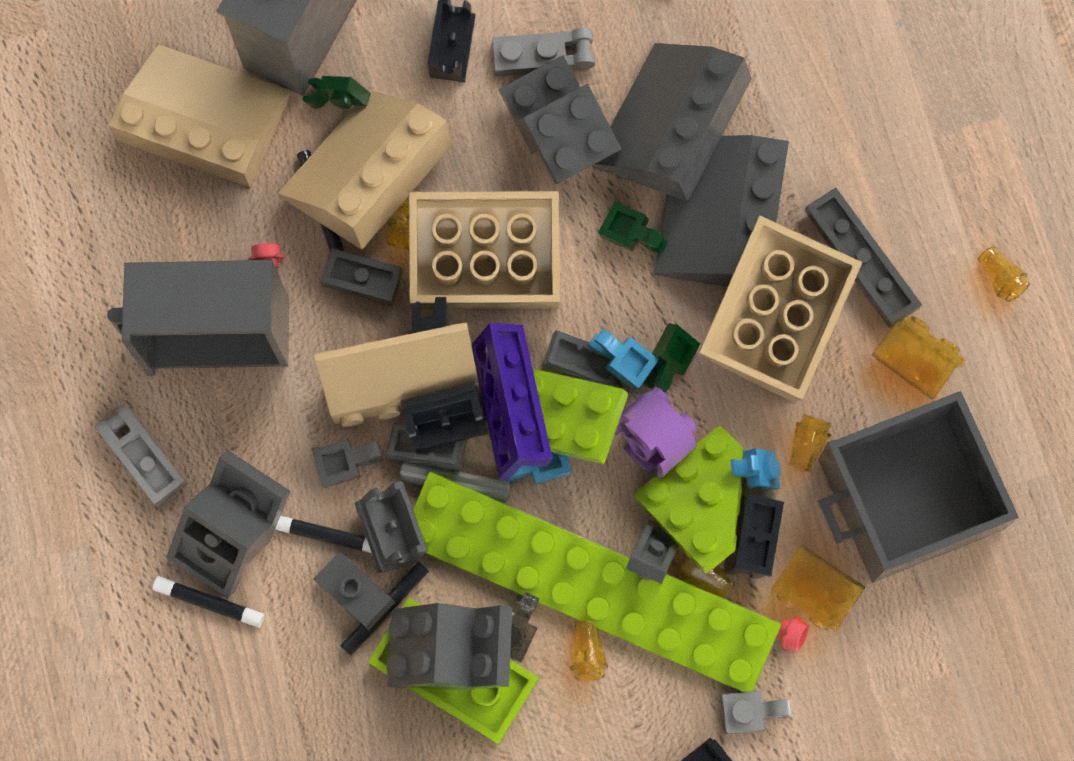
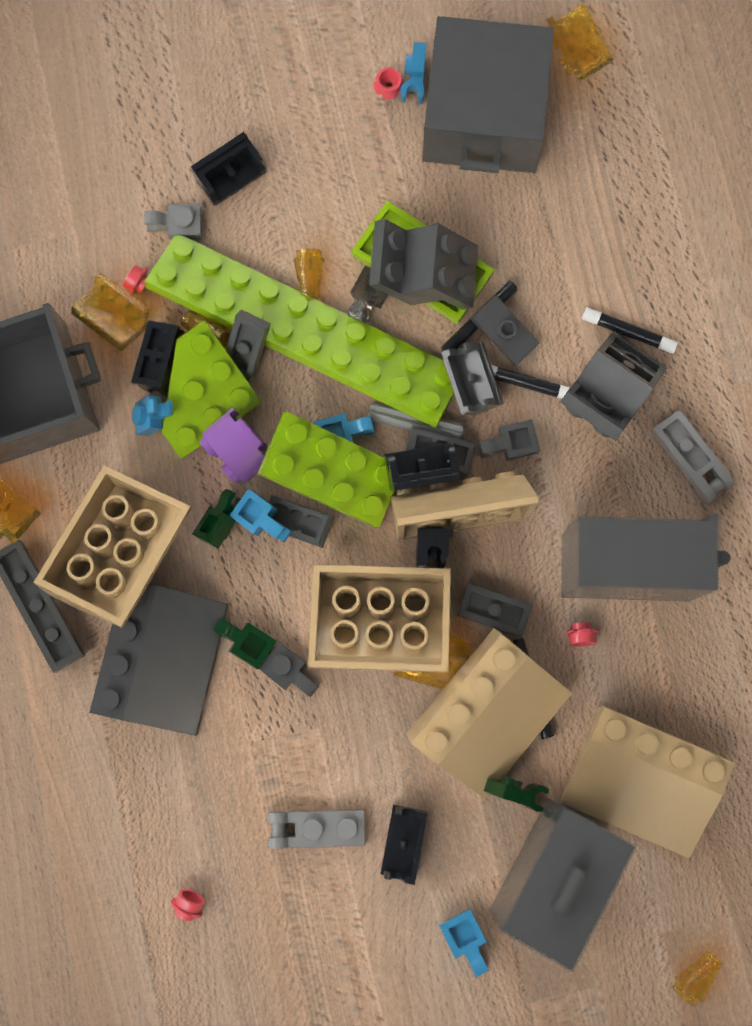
camera: 175 degrees left, 5 degrees up
dark purple fence [471,323,553,479] -> none
dark grey bracket [498,55,622,184] -> none
dark grey slope [592,43,752,202] -> none
clear yellow cone [788,414,832,473] -> none
none -> dark grey plate [259,642,319,697]

